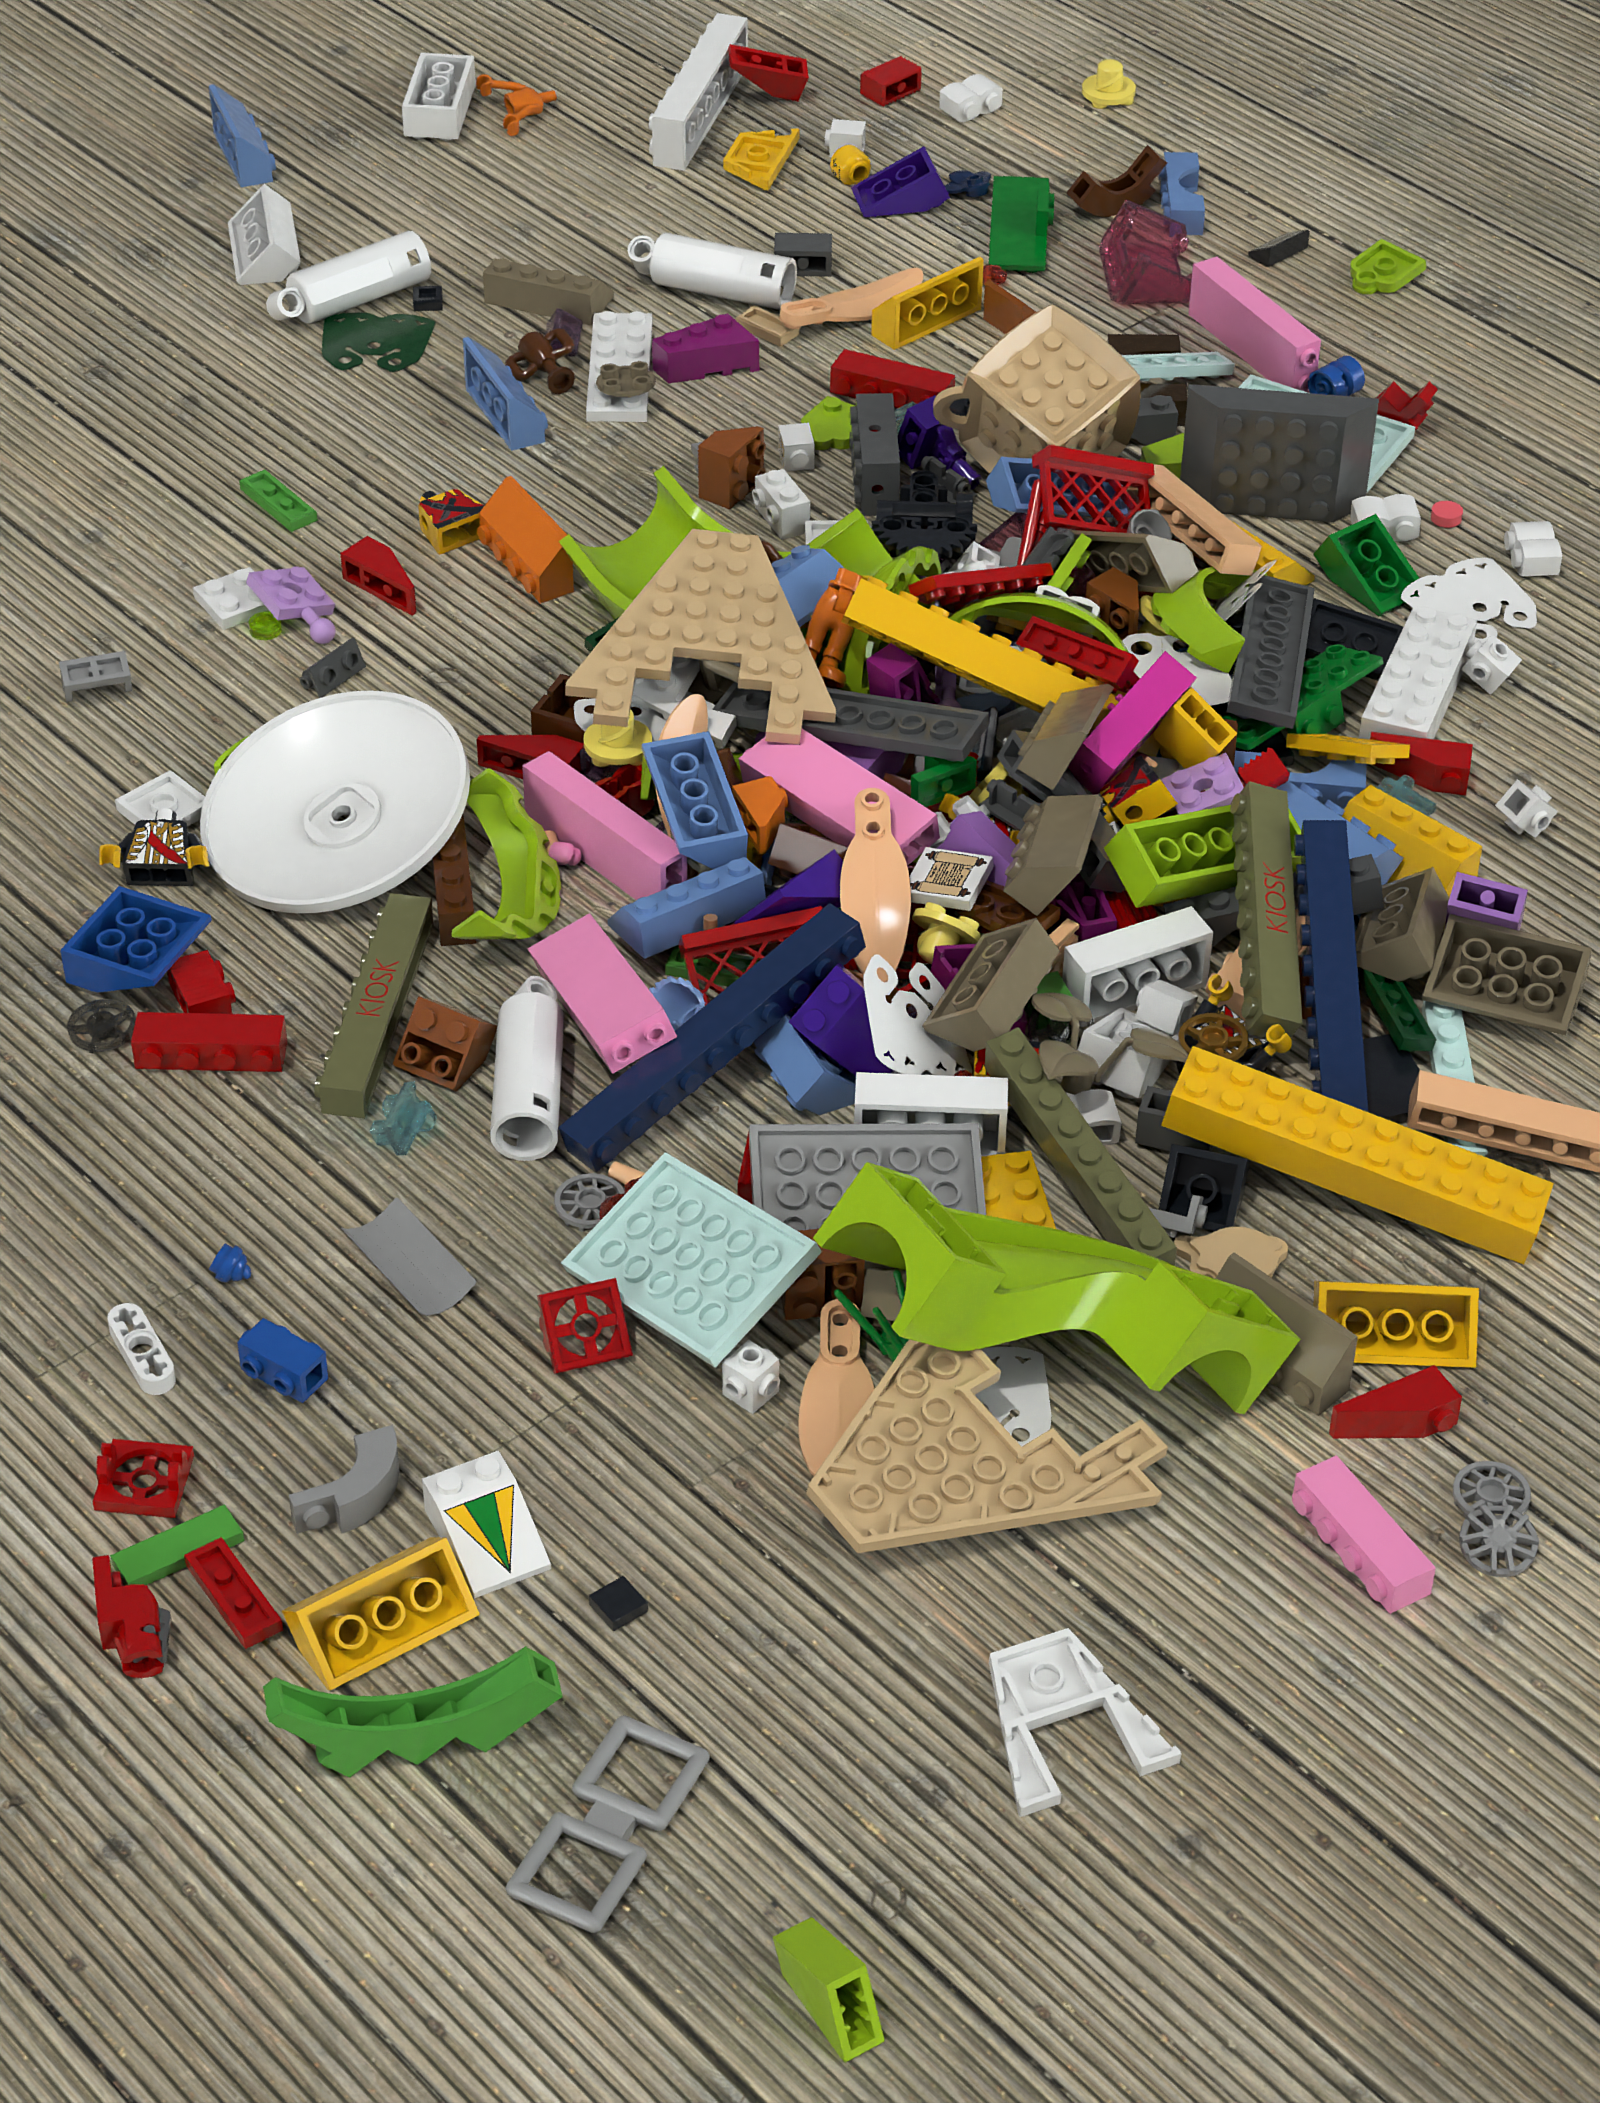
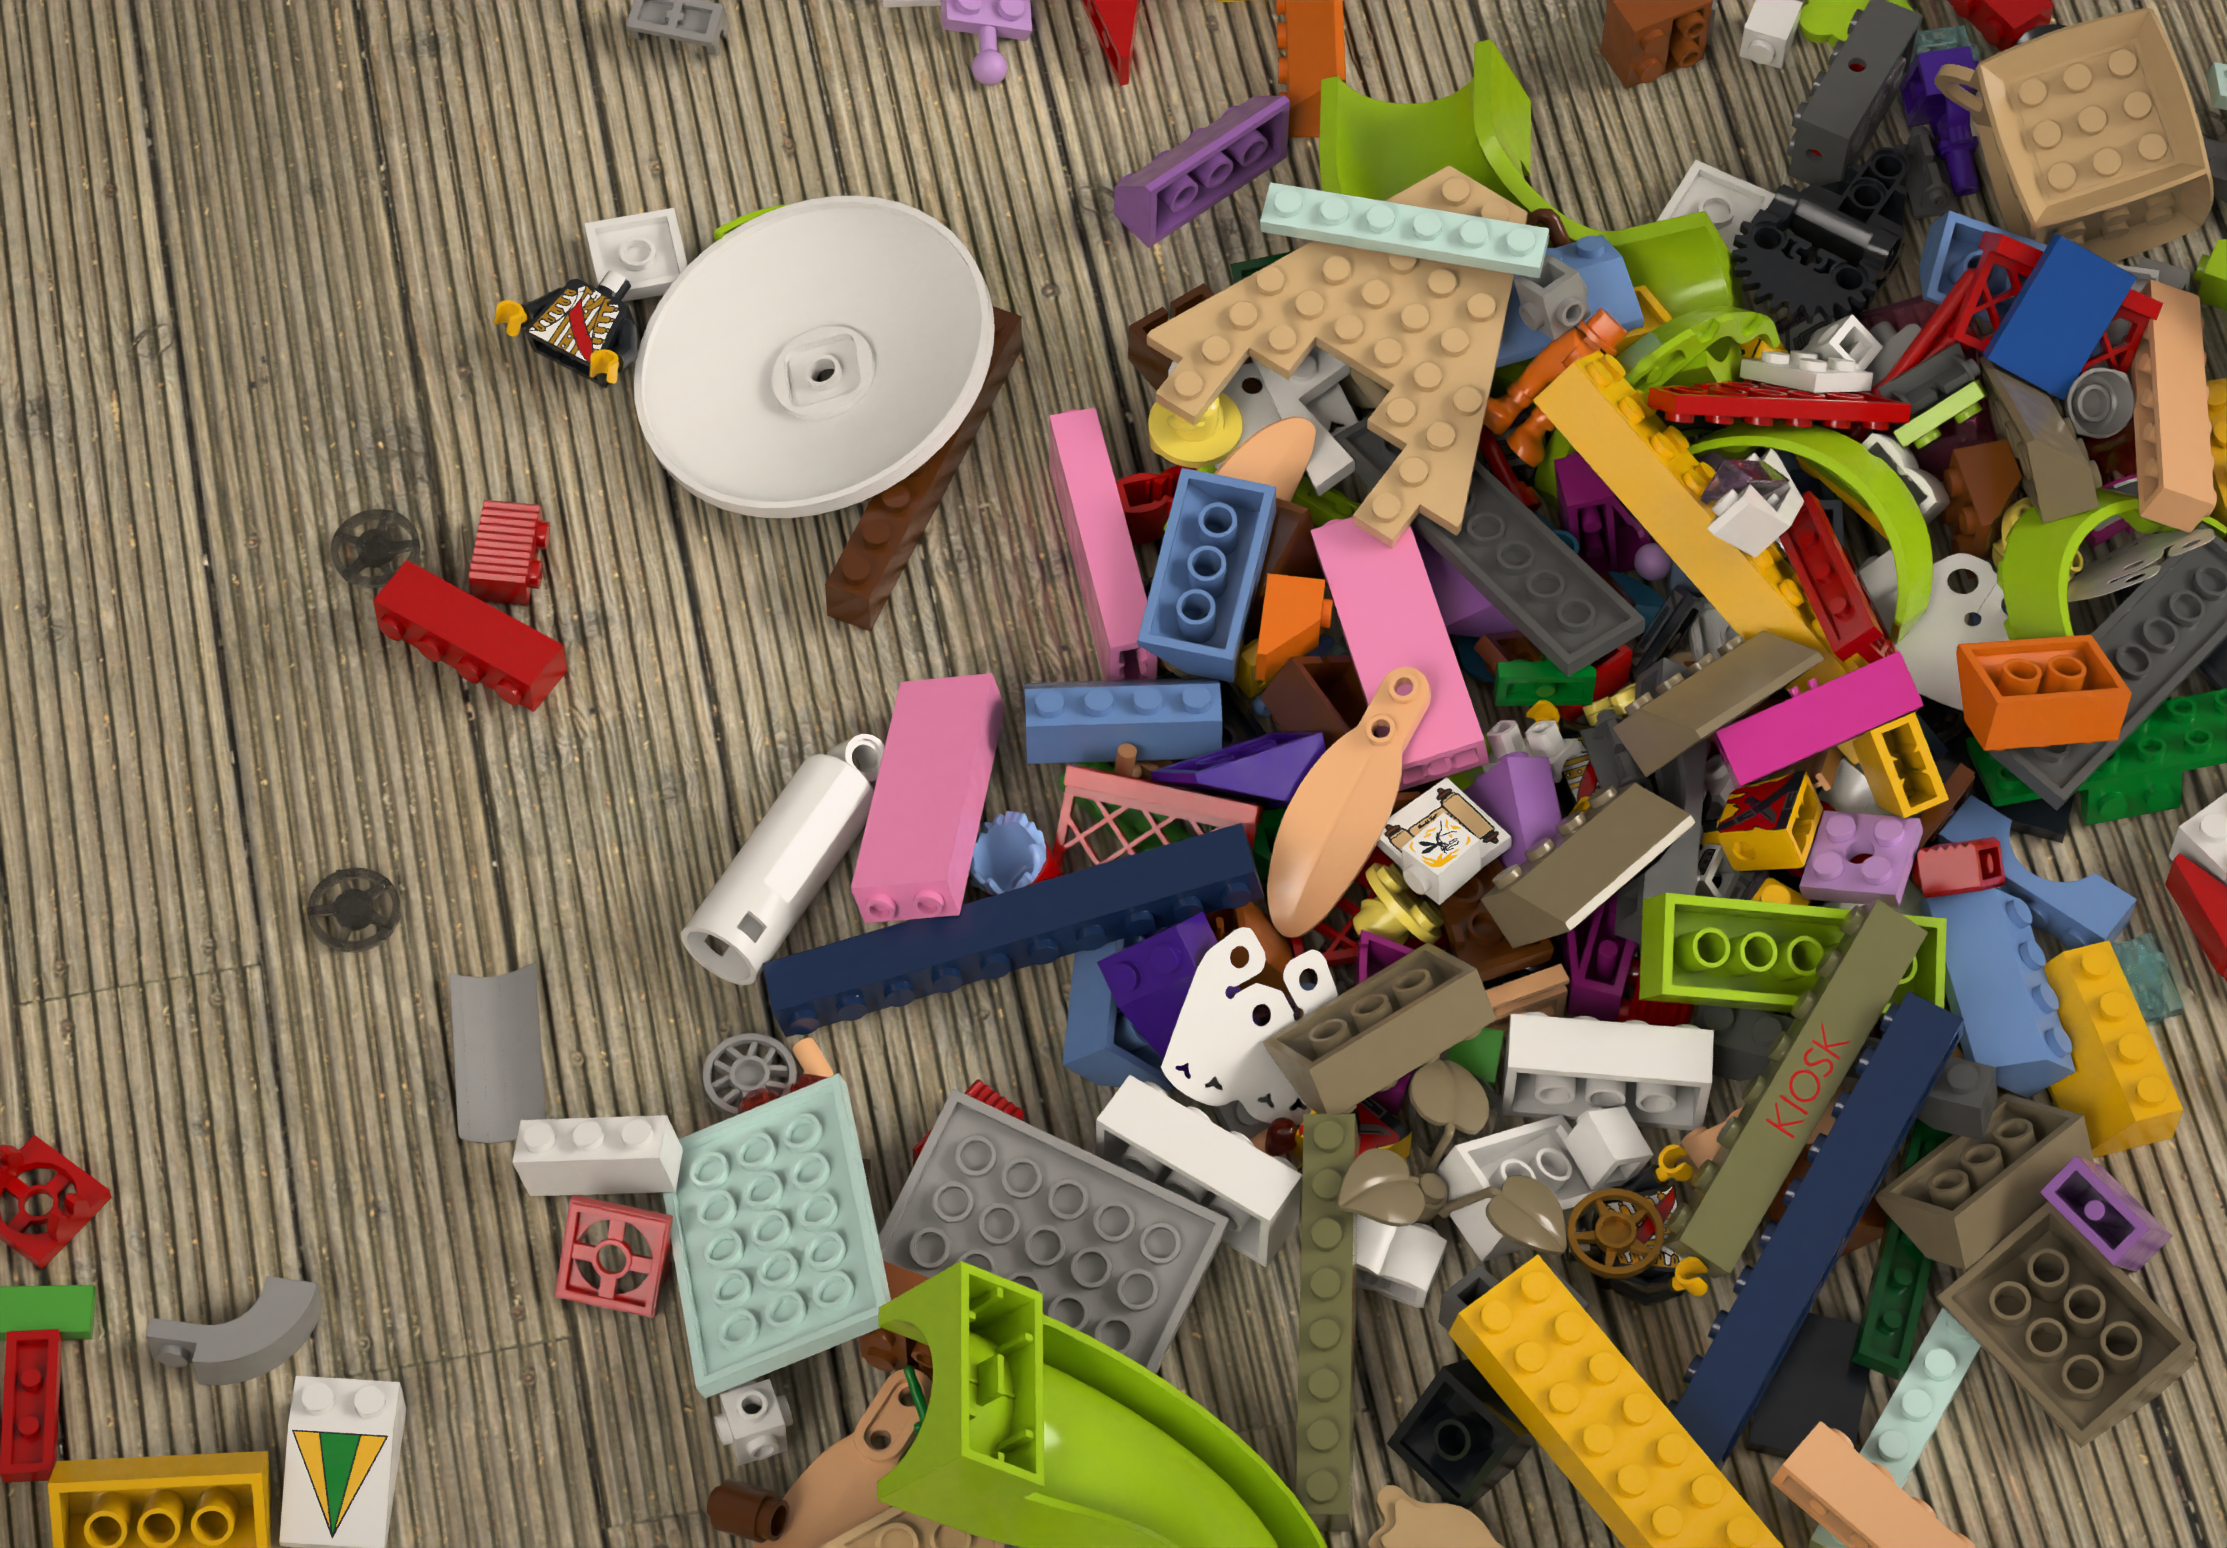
camera: 30 degrees right, 15 degrees up
blue slope [60,886,212,993] -> none
white beam [107,1303,176,1395] -> none
blue plate [209,1243,251,1283] -> none
blue brick [237,1318,329,1403] -> none
clear neon green tile [248,611,282,640] -> none
dark grey hinge [300,637,366,698] -> none
olive brick [314,893,434,1119] -> none
clear light blue hips [370,1082,437,1156] -> none
dark orange slope [392,996,498,1091] -> none
lime windscreen [452,768,561,939] -> none
red slope [476,735,586,779] -> none
bright pink arm [544,830,582,866] -> none
white brick [752,469,810,540] -> none
yellow plate [981,1150,1056,1229] -> none
light grey bracket [1149,1195,1208,1238] -> none
yellow plate [1286,734,1410,764] -> none
none -> clear smoke wheel [307,868,401,952]
none -> white brick [512,1115,683,1196]
none -> reddish brown brick [707,1479,789,1543]
none -> medium lavender slope [1114,95,1290,248]
none -> light aqua plate [1260,182,1549,278]
none -> white brick [1402,812,1481,905]
none -> light grey brick [1513,255,1591,341]
none -> slope [1701,459,1790,504]
none -> white slope [1707,448,1804,558]
none -> orange slope [1956,635,2132,751]
none -> blue tile [1982,232,2137,400]

